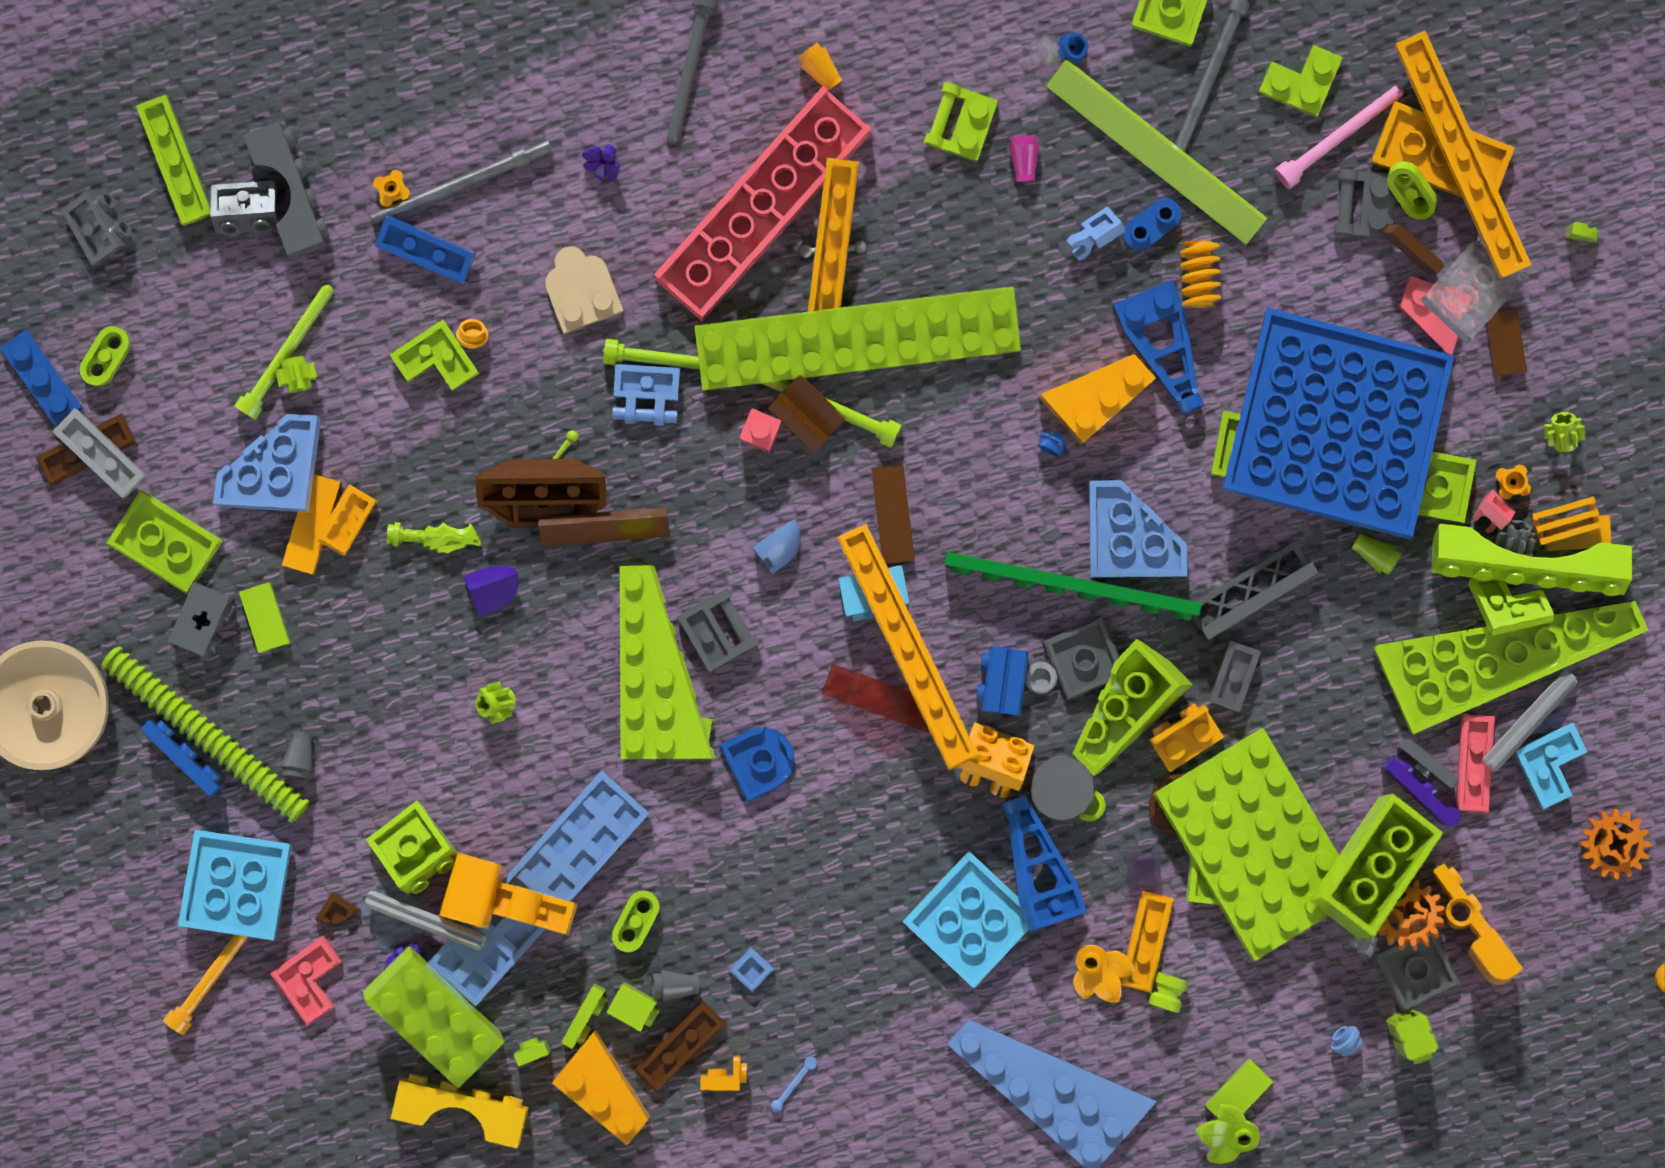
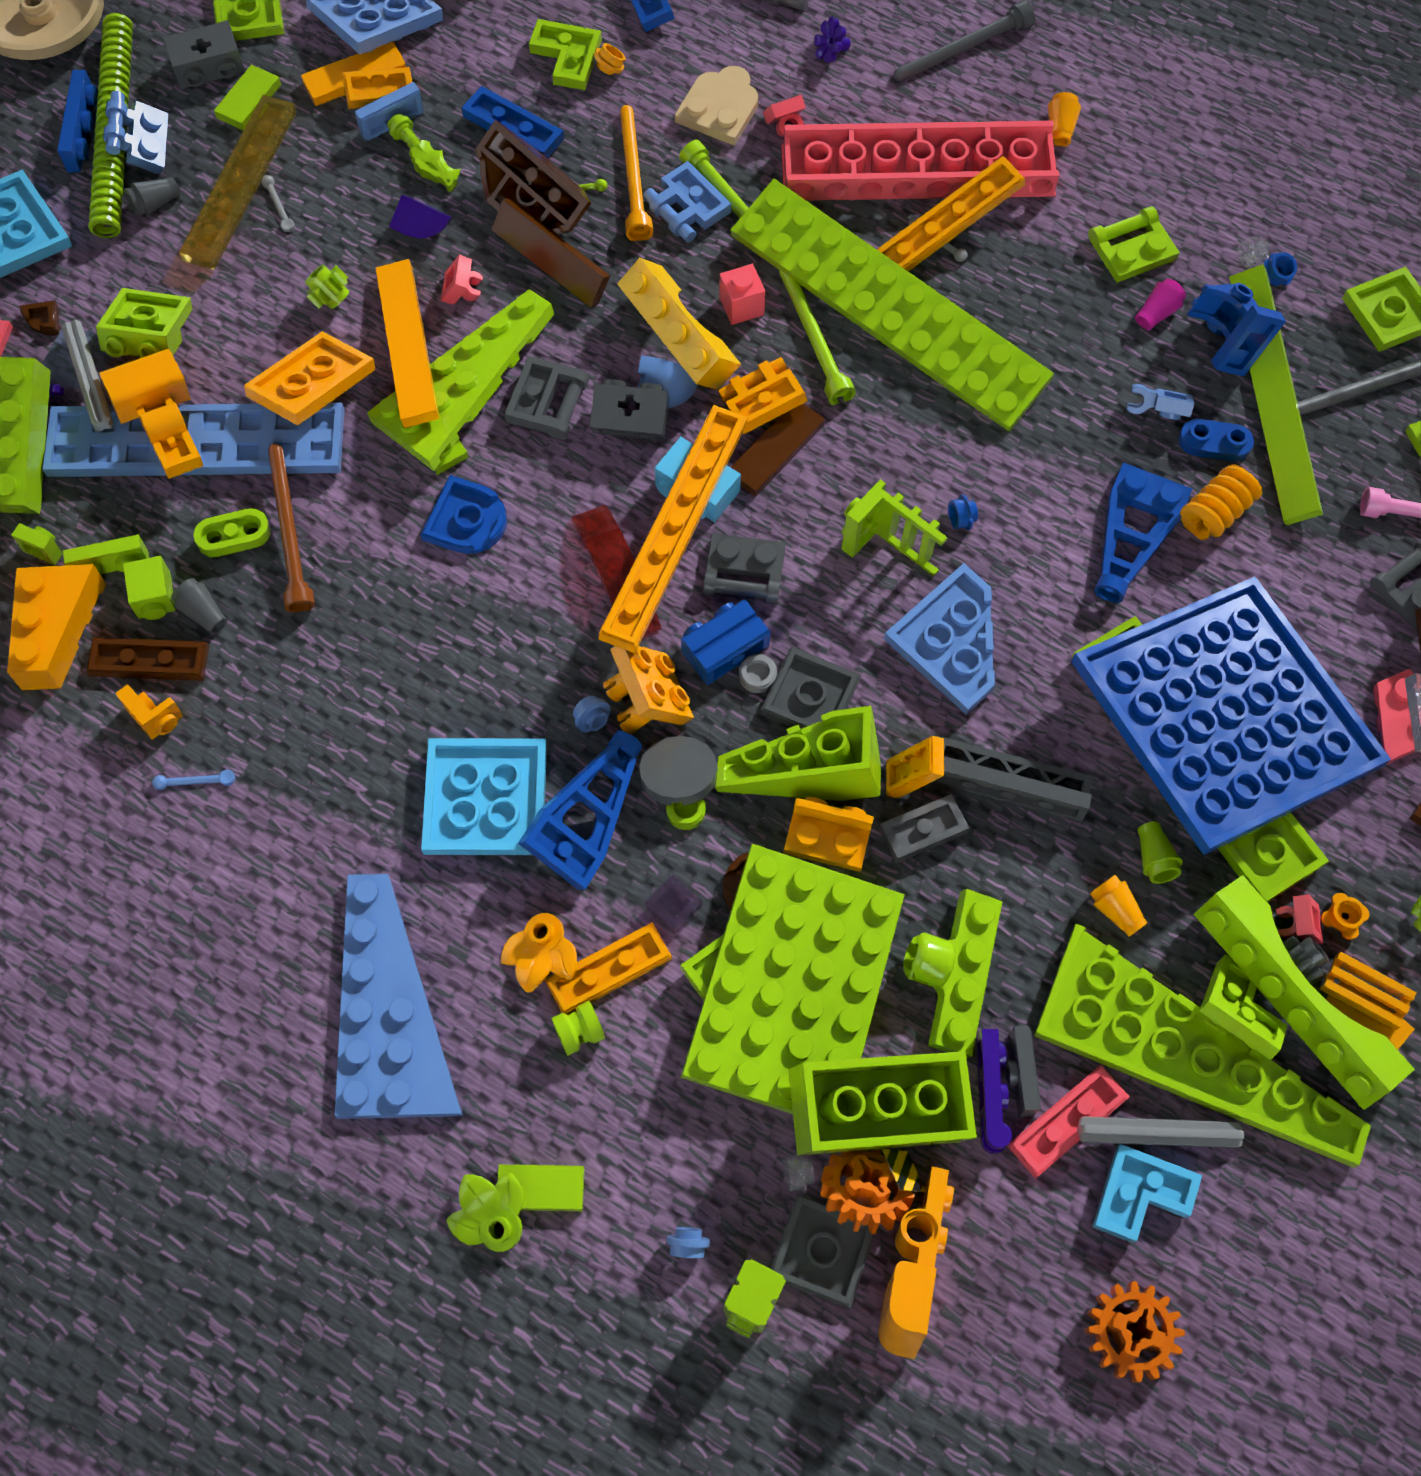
camera: 45 degrees right, 20 degrees down
medium blue tile [729,947,774,993] -> none
reddish brown panel [768,375,845,452] -> none
green plate [945,552,1202,621] -> none
light orange wedge [1039,354,1156,445] -> none
none -> medium blue plate [103,91,168,174]
none -> clear yellow plate [179,95,297,270]
none -> light orange plate [244,331,375,426]
none -> light grey hinge [261,175,295,232]
none -> dark orange piece [268,444,315,613]
none -> medium blue plate [355,82,424,141]
none -> light orange tile [375,259,440,428]
none -> coral tile [441,254,483,304]
none -> blue plate [462,86,564,159]
none -> medium blue plate [573,696,610,733]
none -> dark grey brick [590,379,669,441]
none -> yellow arch [617,257,741,390]
none -> light orange piece [620,105,653,241]
none -> dark grey plate [703,533,786,605]
none -> light orange plate [717,357,807,435]
none -> coral tile [763,94,806,137]
none -> lime plate [841,479,947,577]
none -> sticker [882,1149,926,1192]
none -> light orange plate [886,735,944,798]
none -> lime plate [903,889,1003,1058]
none -> light orange cone [1090,875,1148,937]
none -> blue tile [1187,283,1286,377]

